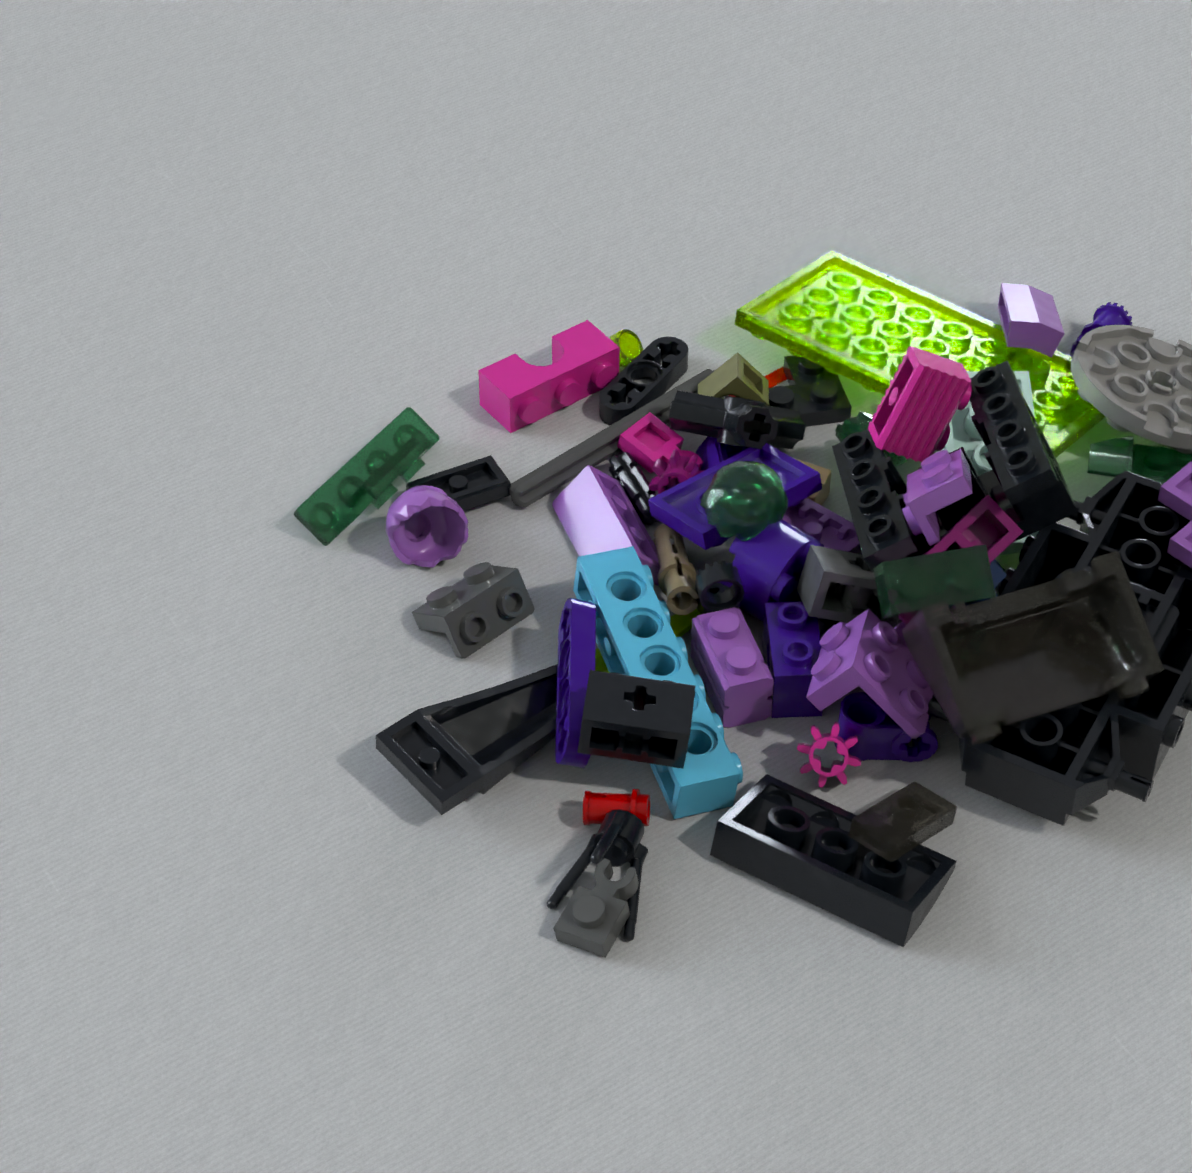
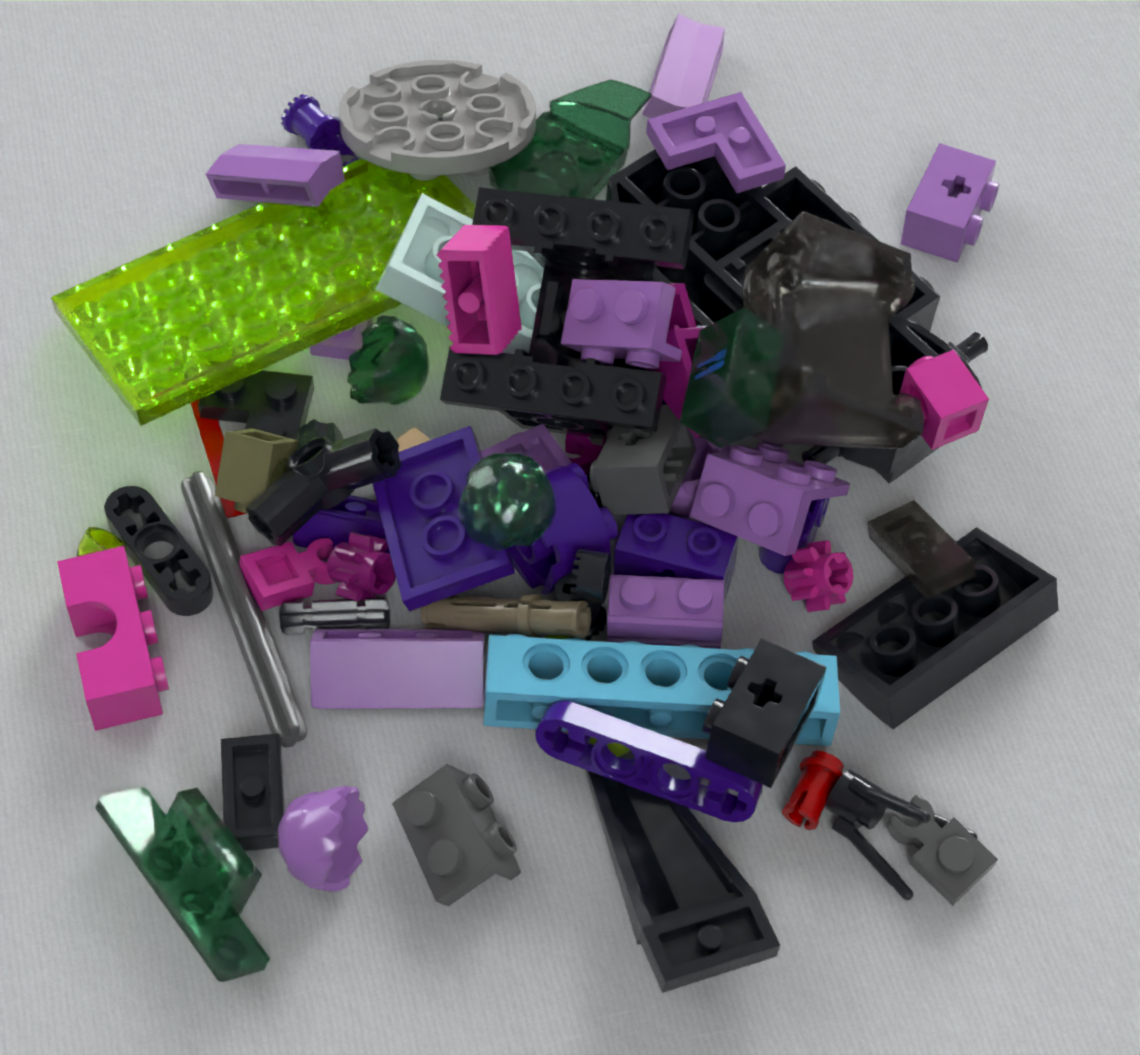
camera: 70 degrees left, 10 degrees up
none -> dark pink brick [898,350,989,450]

